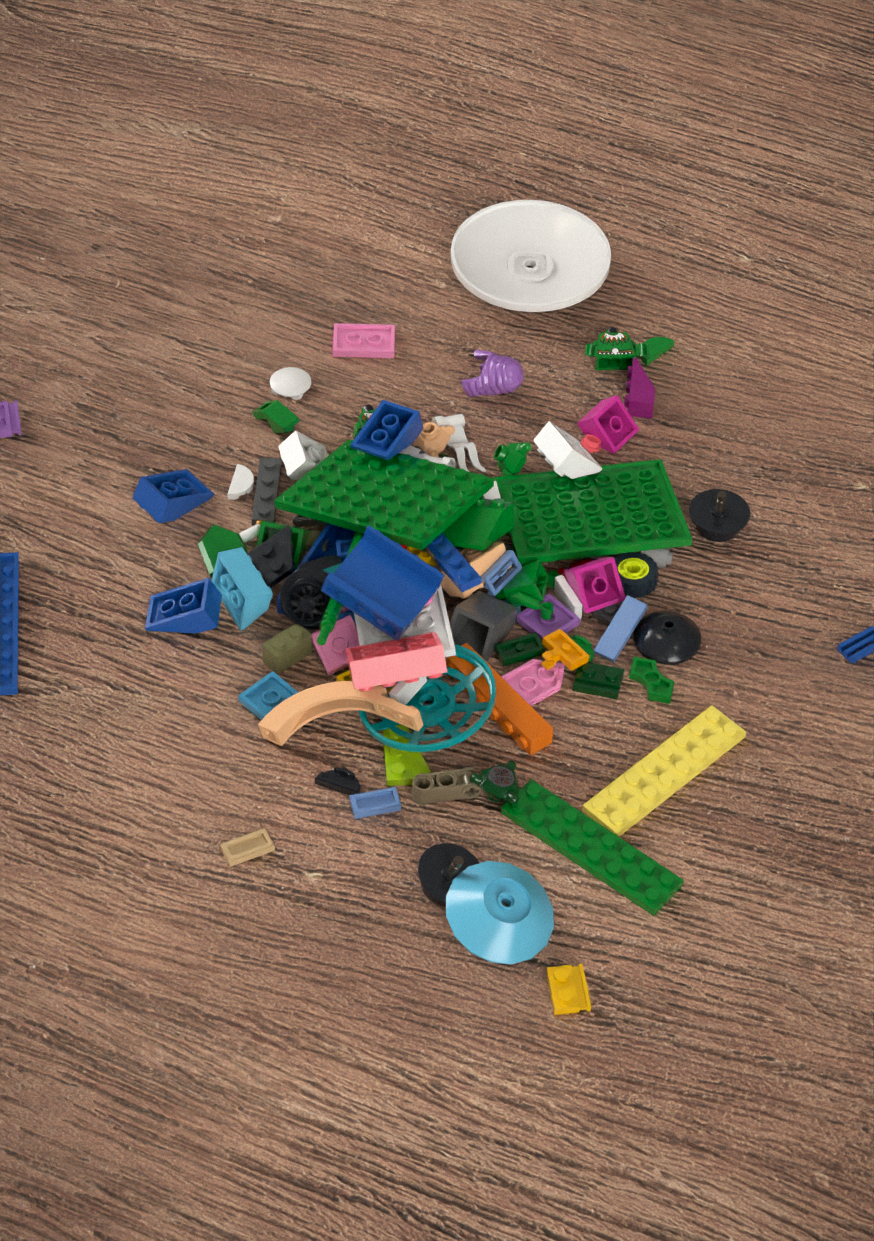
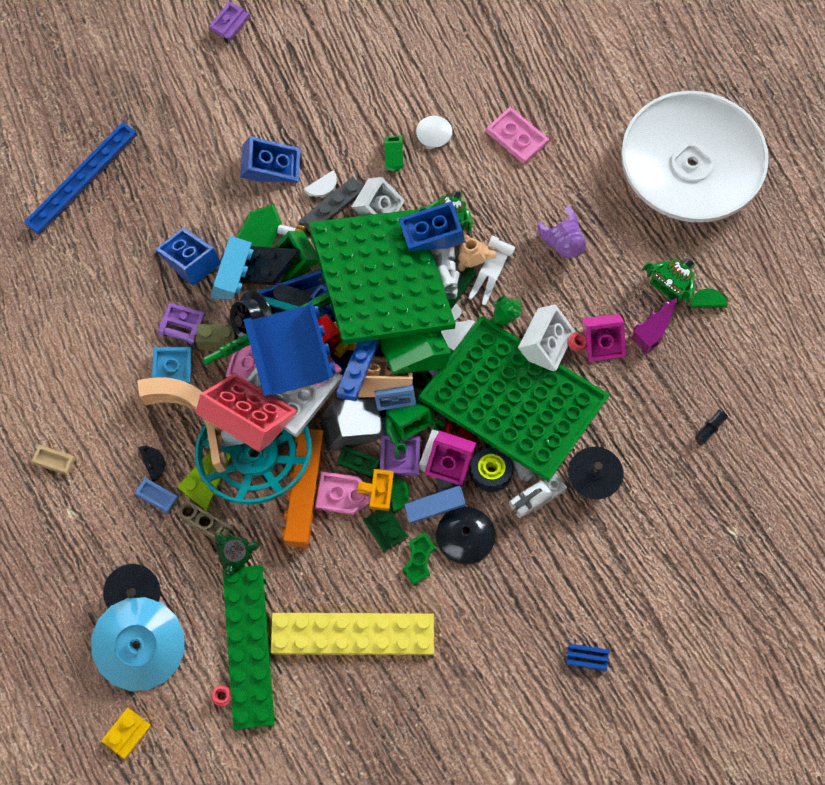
camera: 45 degrees right, 20 degrees up
none -> medium lavender plate [158,303,205,345]
none -> coral plate [211,686,231,707]
none -> white plate [509,473,567,518]
none -> black axle [696,409,728,443]

